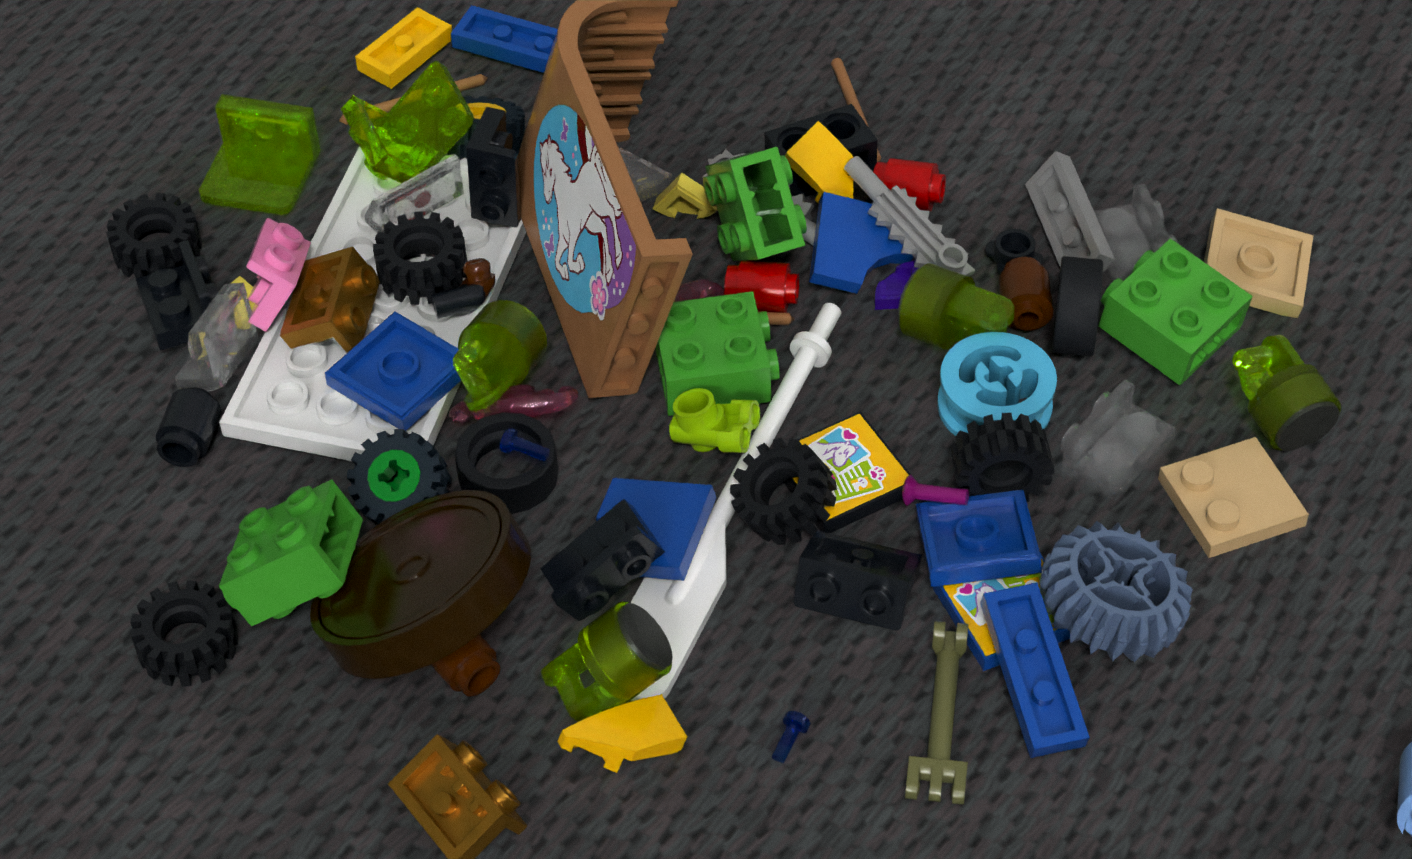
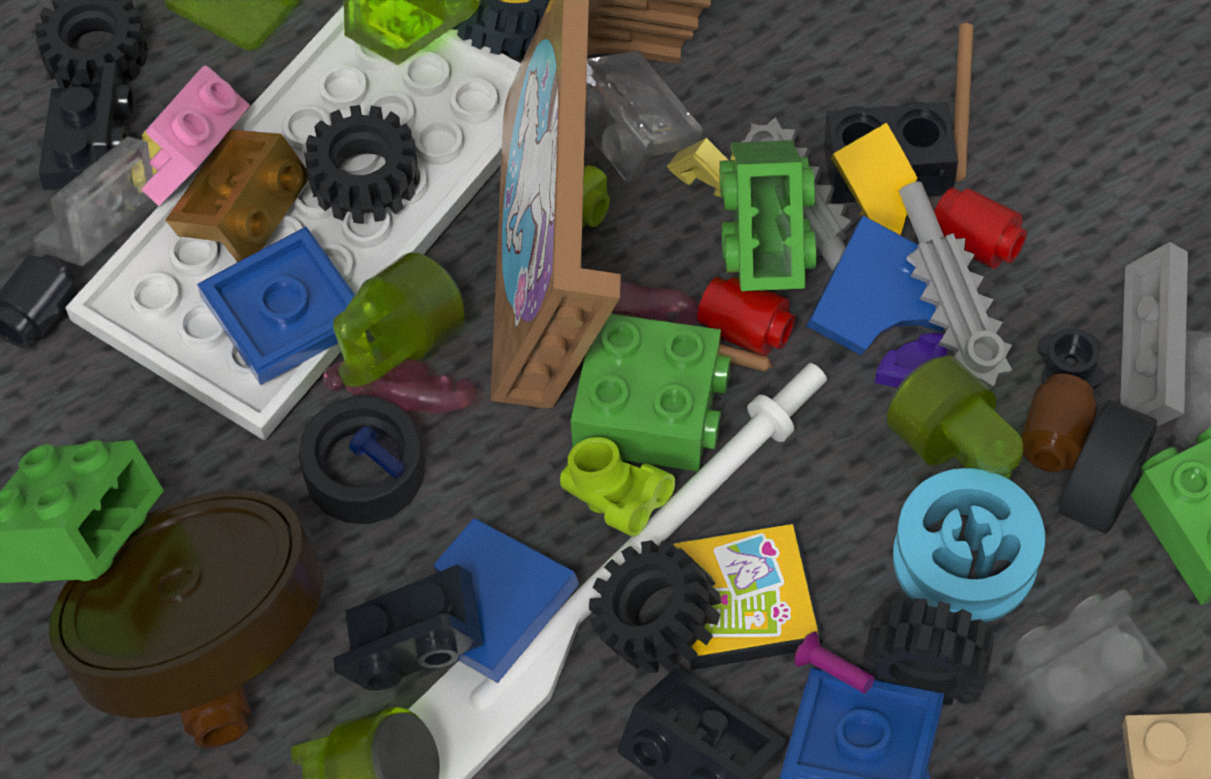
camera: 20 degrees right, 10 degrees up
black wheel [347,429,451,525] -> none
clear slope [364,154,464,233] -> none
black arm [431,258,495,319] -> none
black bracket [466,107,521,227] -> none

